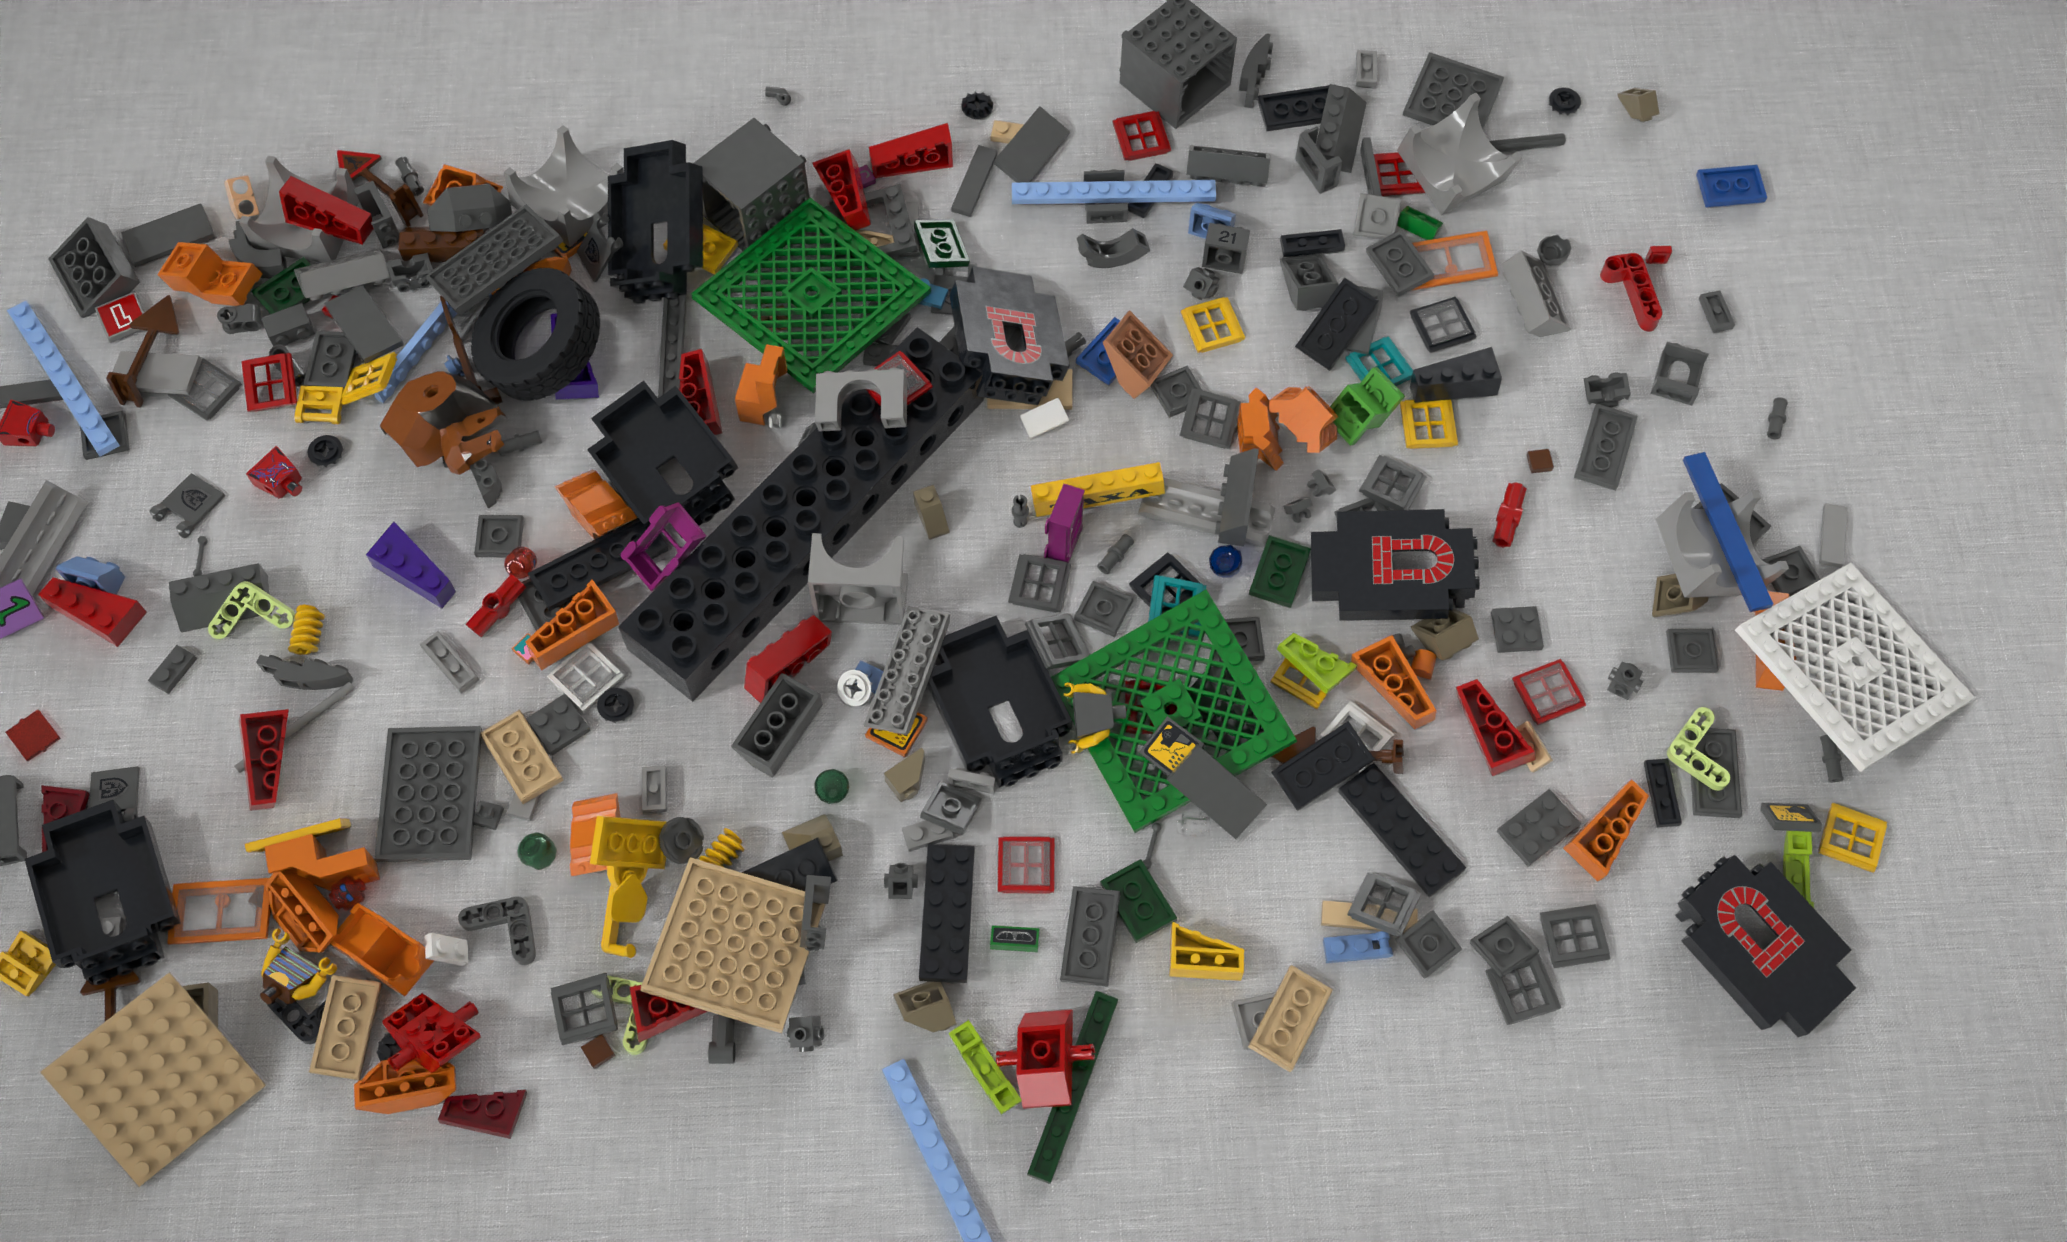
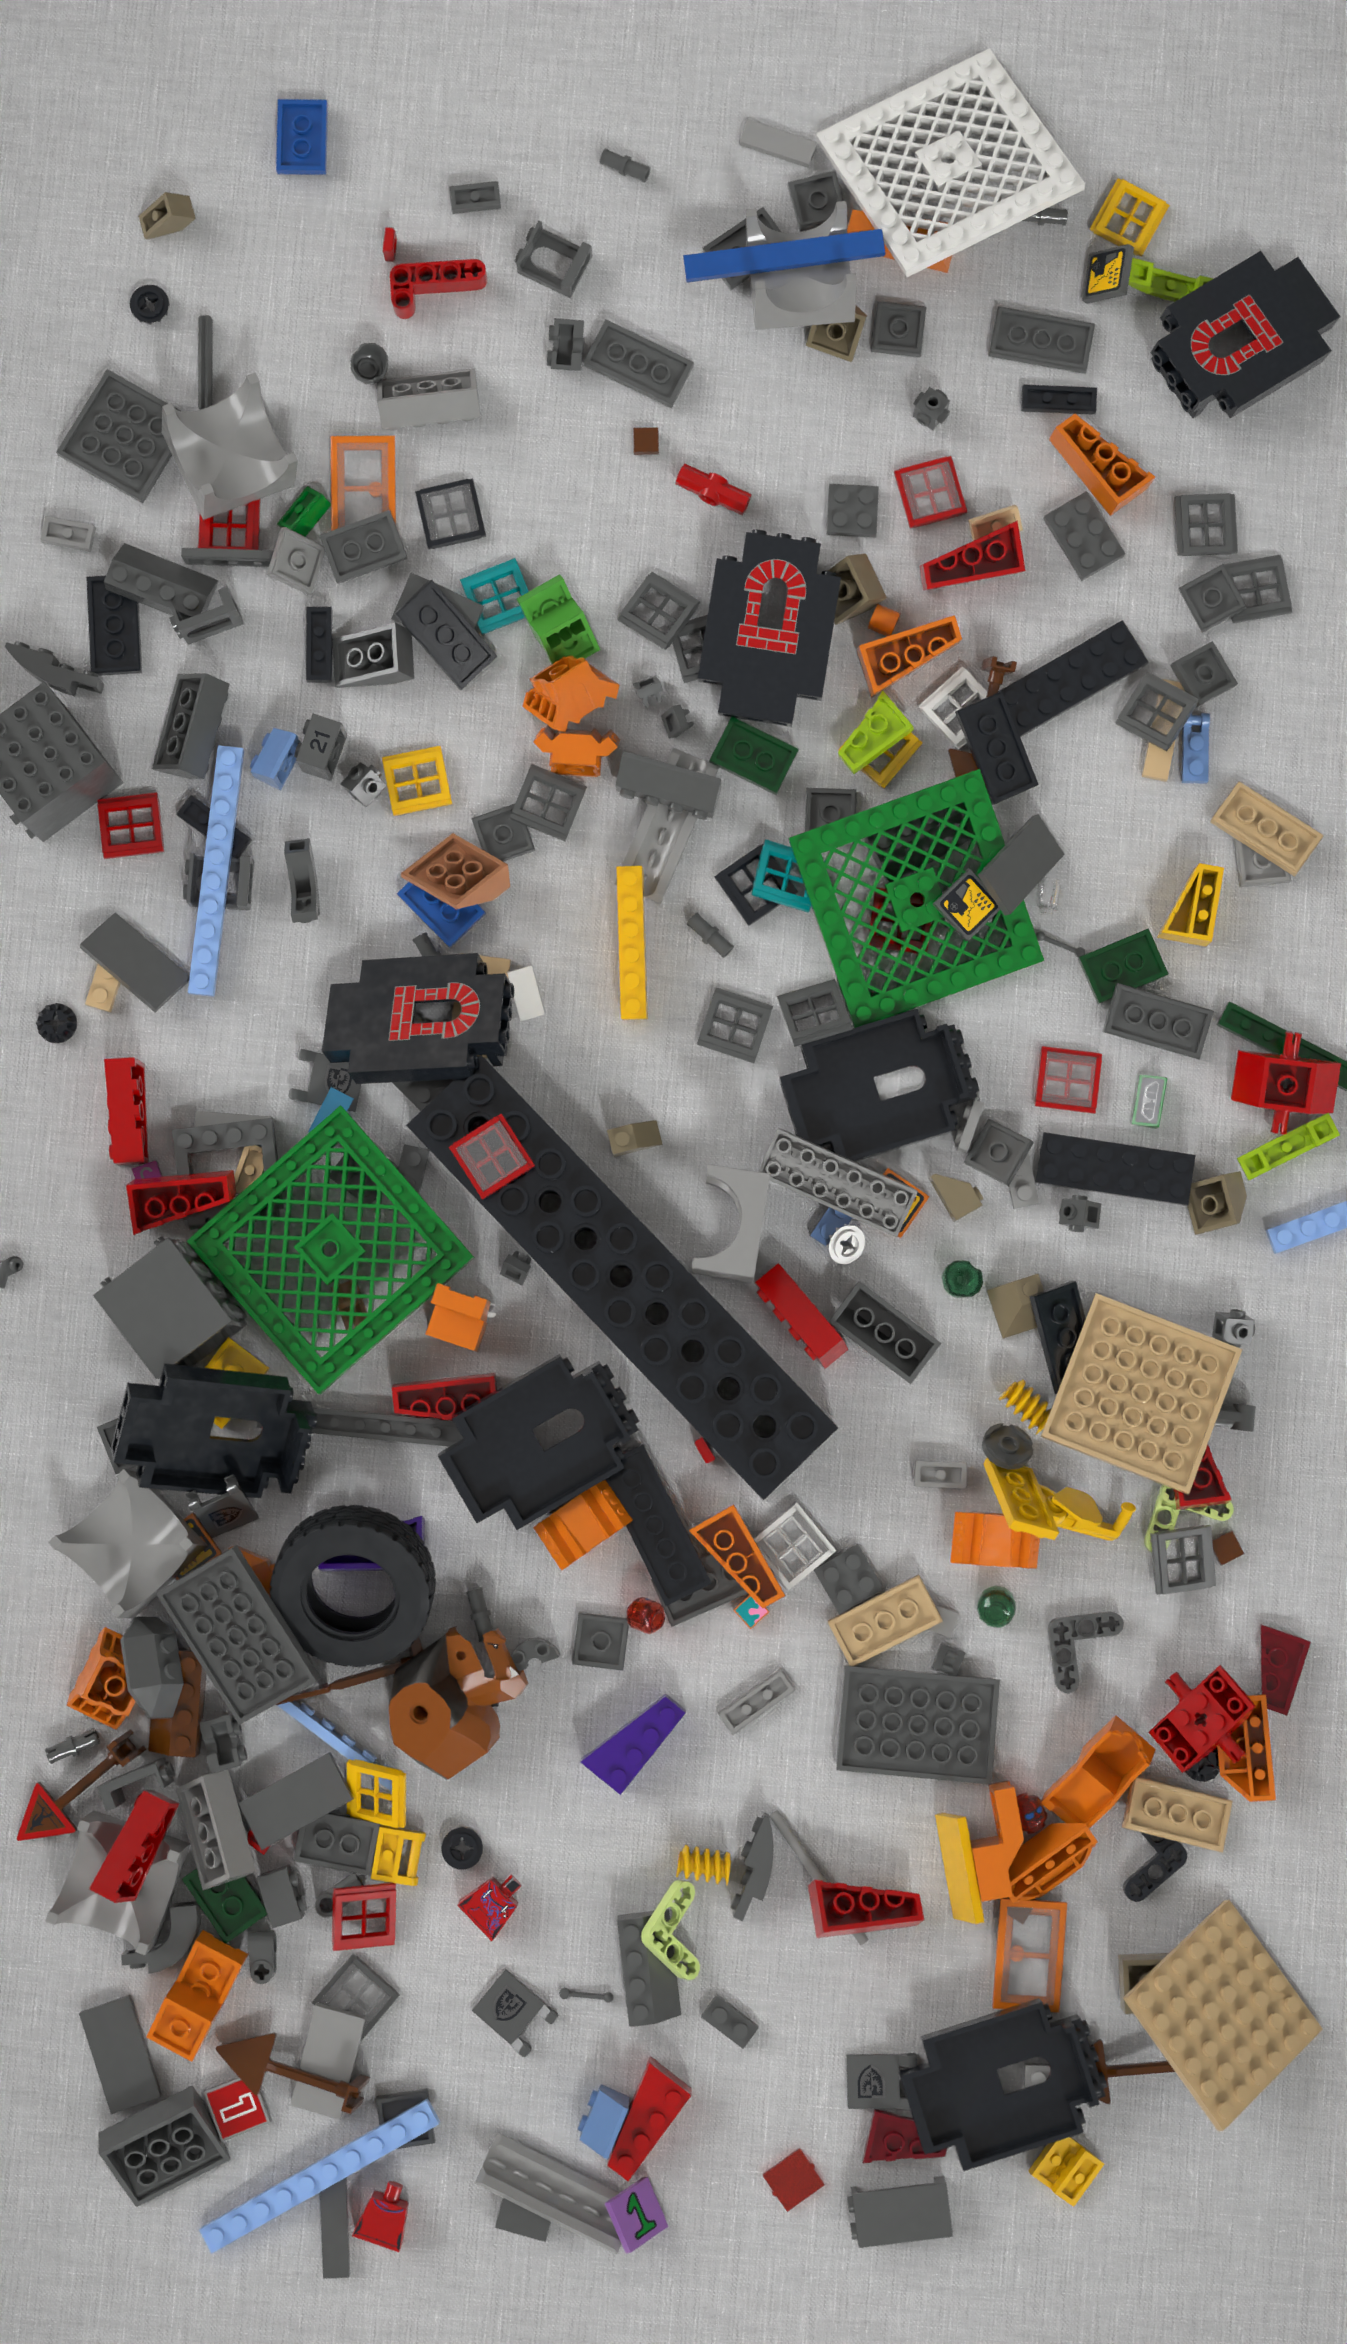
camera: 80 degrees left, 20 degrees up
light nougat piece [224,175,259,220] -> none
torso [260,928,337,1004] -> none
white plate [424,933,469,966] -> none
medium blue plate [444,355,465,376] -> none
red piece [465,574,527,637] -> none
black gear [597,688,635,723] -> none
magenta piece [621,502,707,591] -> none
dark grey panel [800,875,831,951] -> none
light grey arch [815,368,907,431] -> none
plate [914,219,970,268] -> none
dark grey tile [951,145,998,217] -> none
dark grey pin [1012,495,1029,528] -> none
magenta piece [1044,484,1085,563] -> none
dark grey torso [1064,682,1126,753] -> none
dark grey tile [1074,581,1133,637] -> none
clear blue hair [1209,545,1243,578] -> none
dark grey arm [1393,633,1416,660] -> none
yellow piece [1400,400,1458,449] -> none
black wedge [1410,347,1502,403] -> none
yellowish green beam [1667,707,1730,791] -> none

